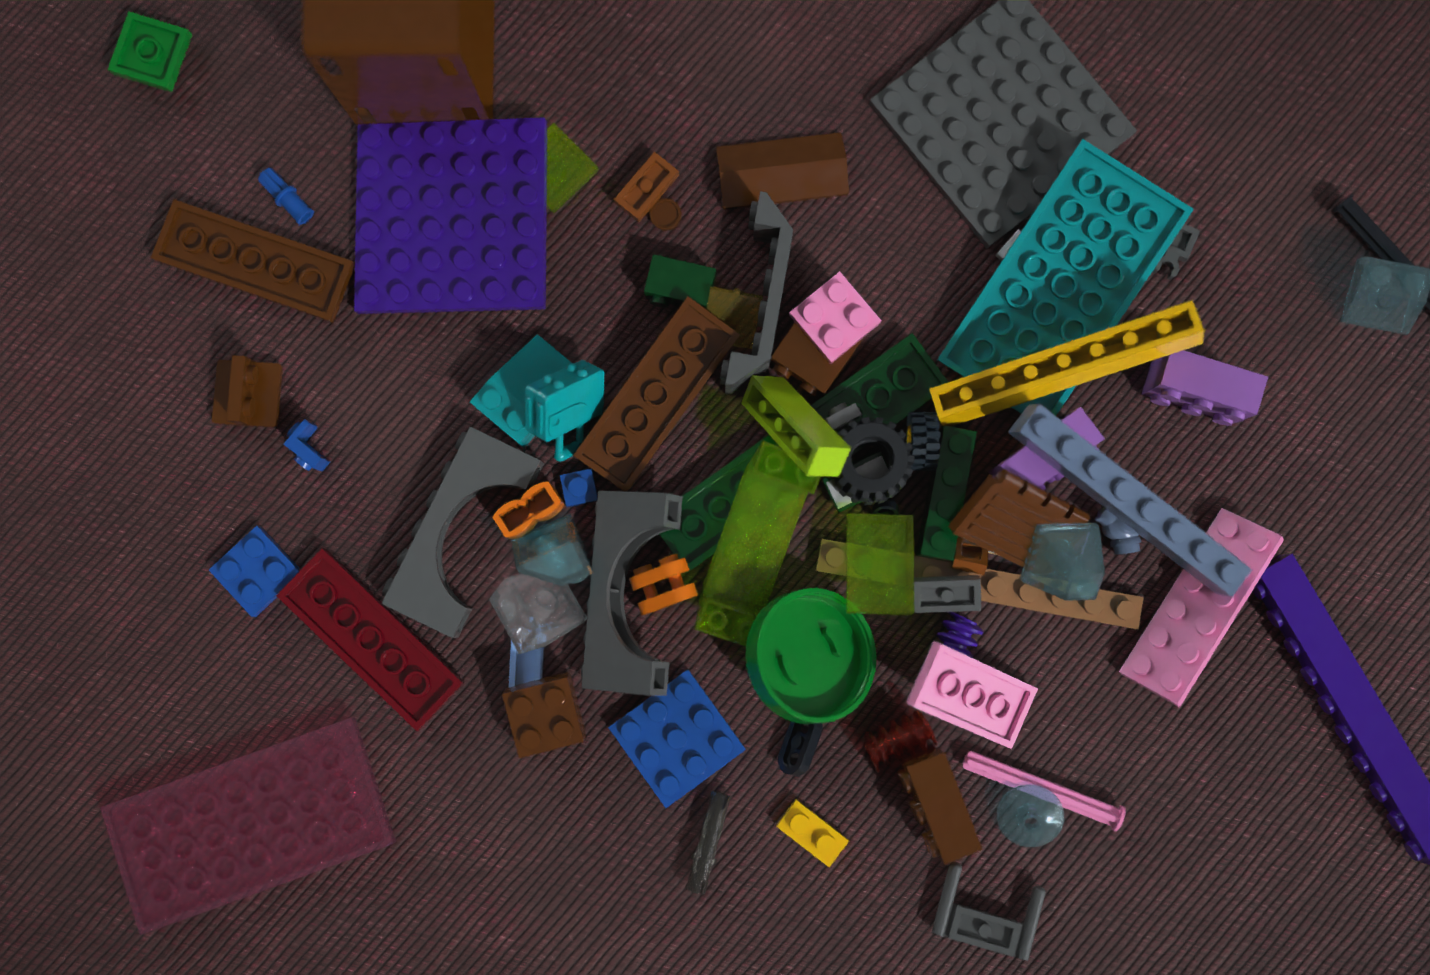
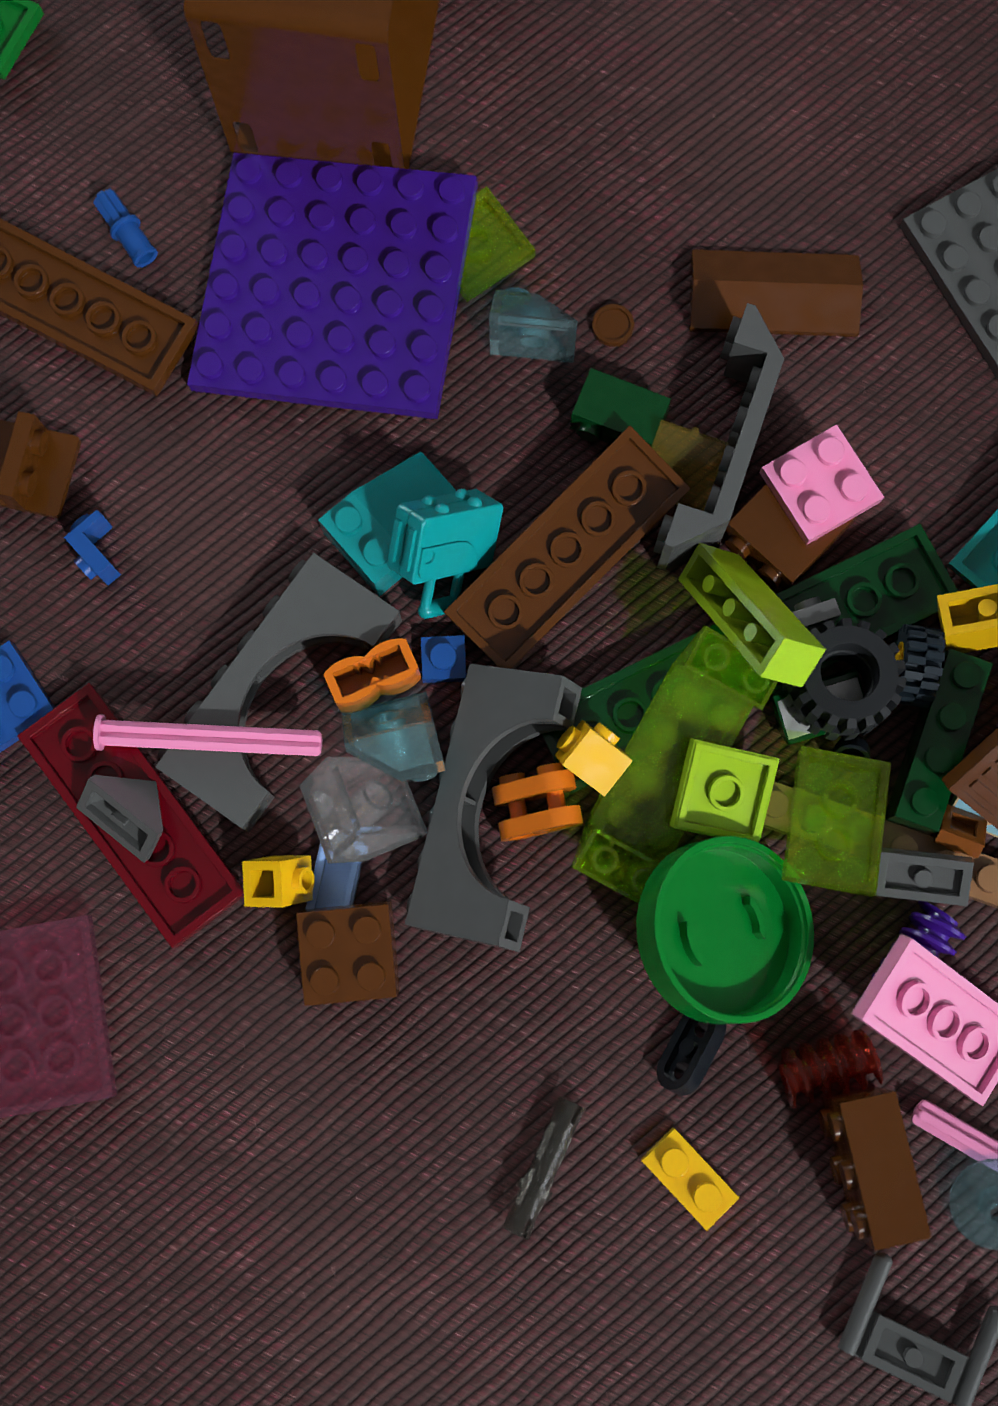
camera: 10 degrees right, 5 degrees down
blue plate [608,669,746,808] -> none
dark orange plate [614,151,679,222] -> none
none -> dark grey slope [76,775,163,863]
none -> bright pink axle [93,714,323,756]
none -> yellow brick [242,855,315,907]
none -> clear light blue slope [489,287,578,363]
none -> yellow brick [555,720,633,797]
none -> lime tile [669,738,780,843]

